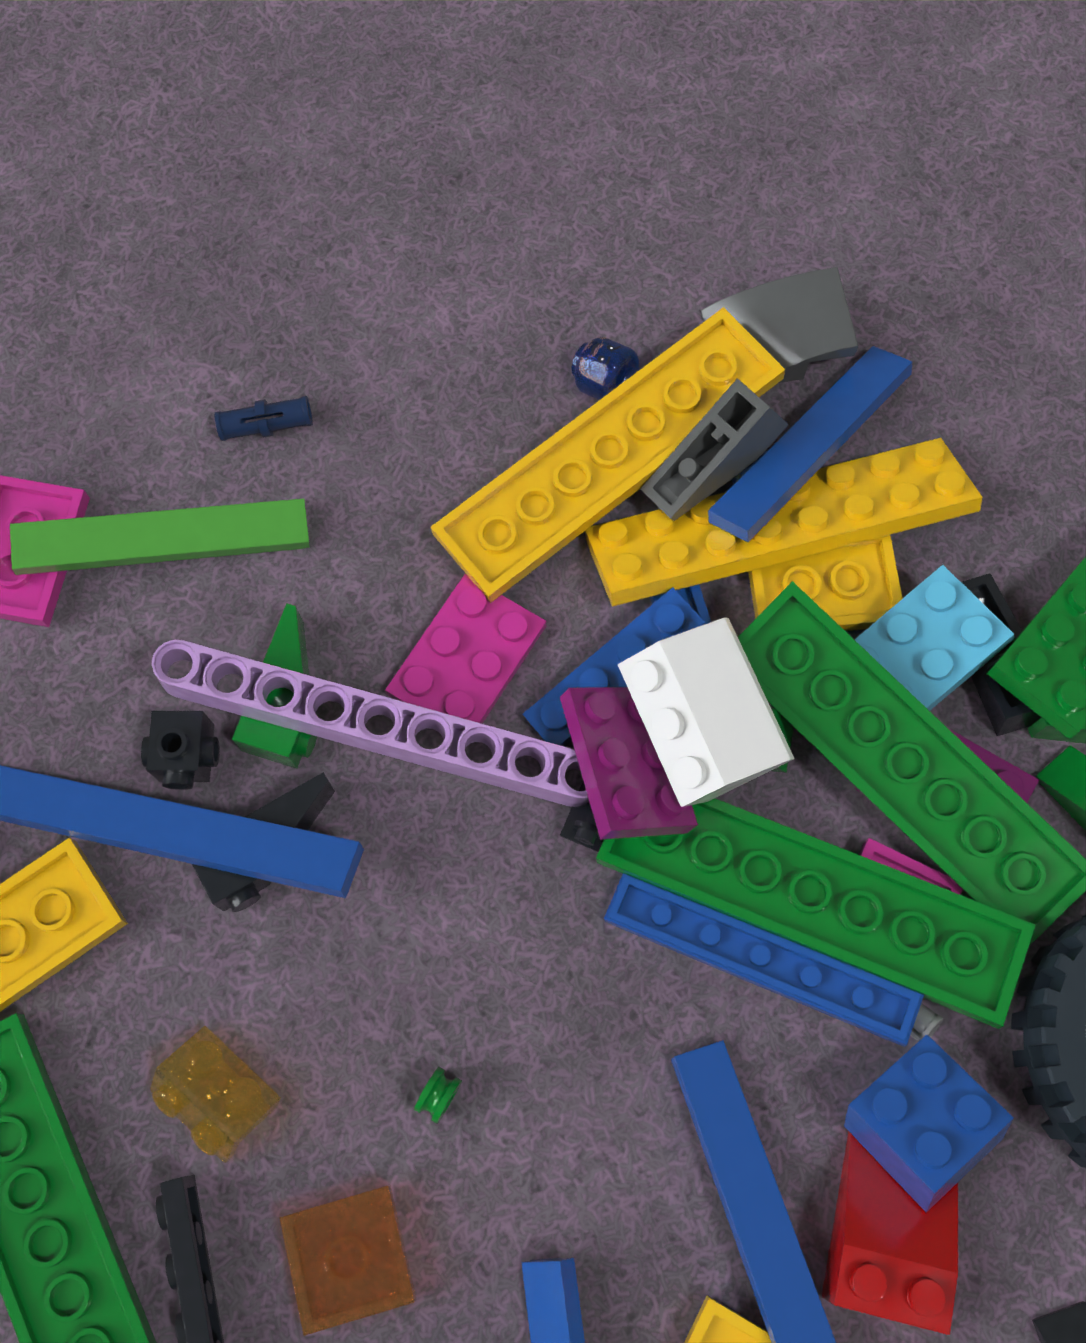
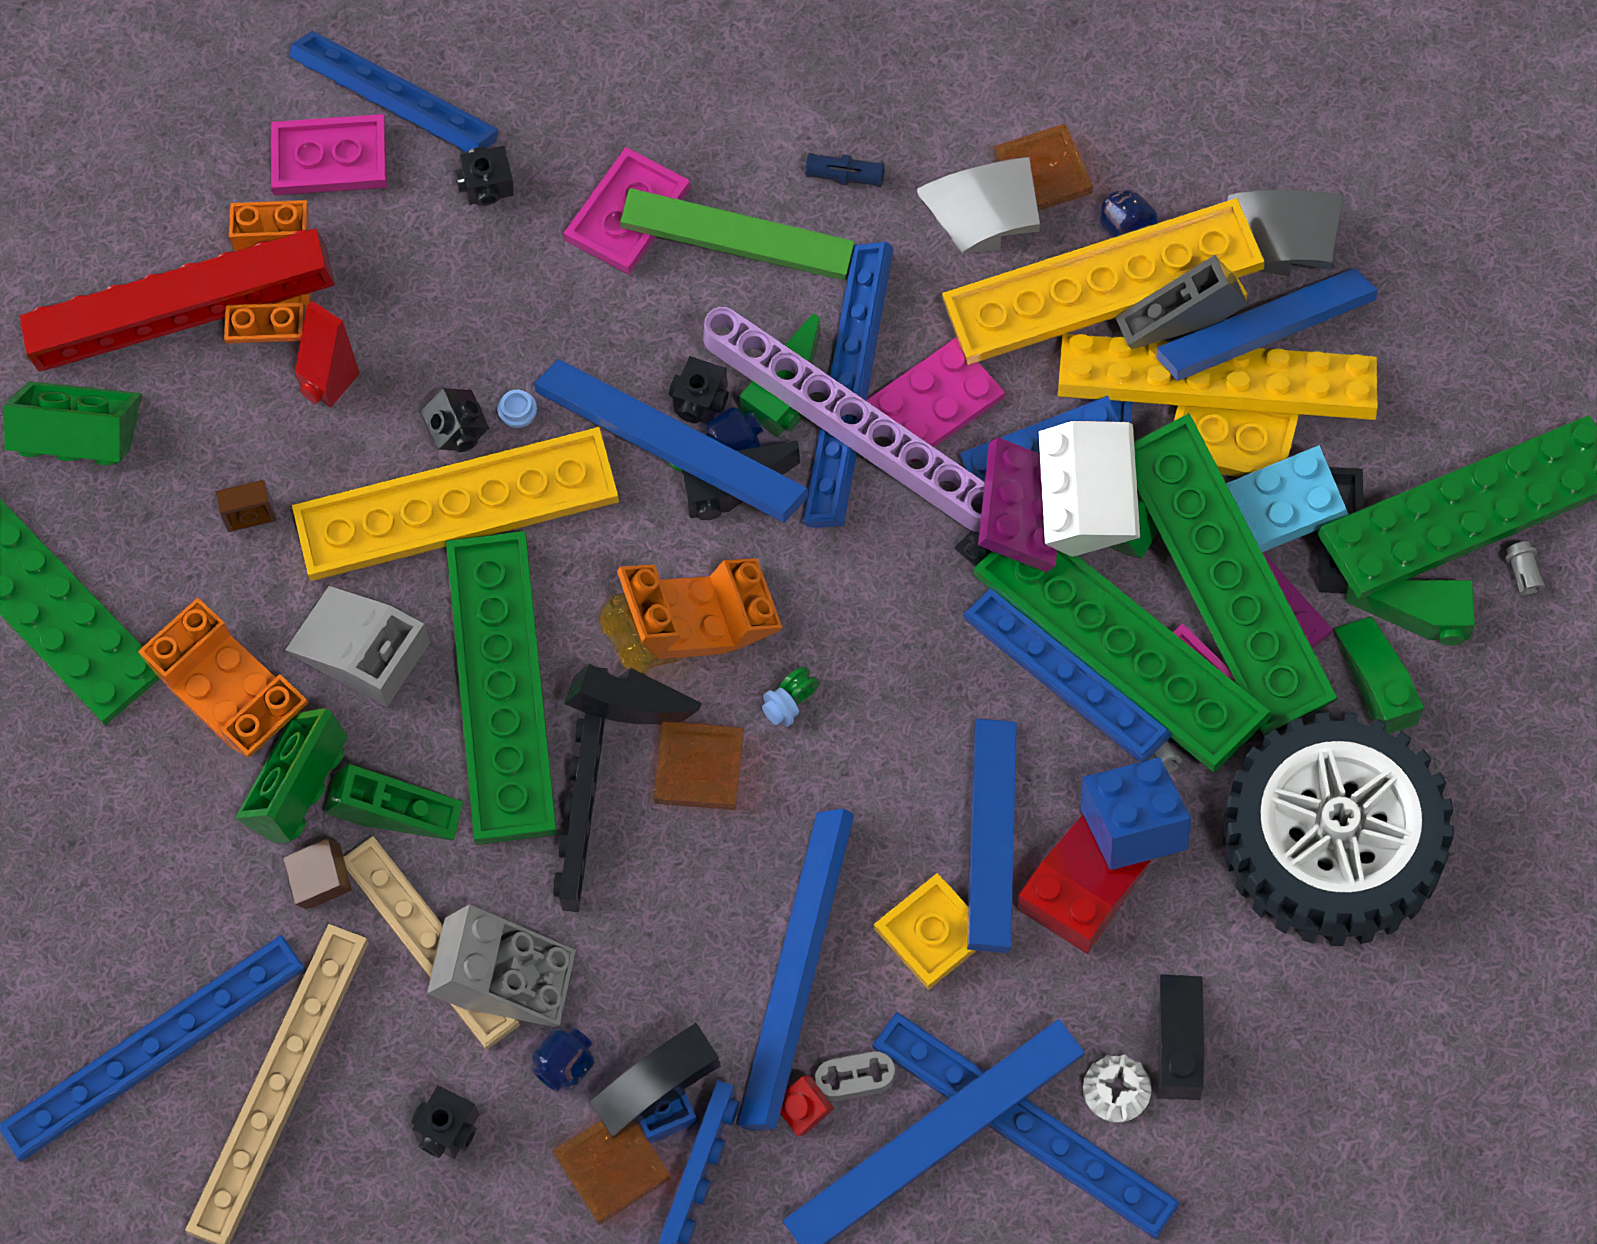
camera: 25 degrees right, 5 degrees down
none -> black slope [564,664,702,724]
none -> orange slope [617,558,783,659]
none -> clear blue head [706,407,764,451]
none -> light blue plate [762,688,799,727]
none -> blue tile [803,241,894,528]
none -> light grey slope [917,157,1040,254]
none -> clear orange plate [994,123,1093,211]

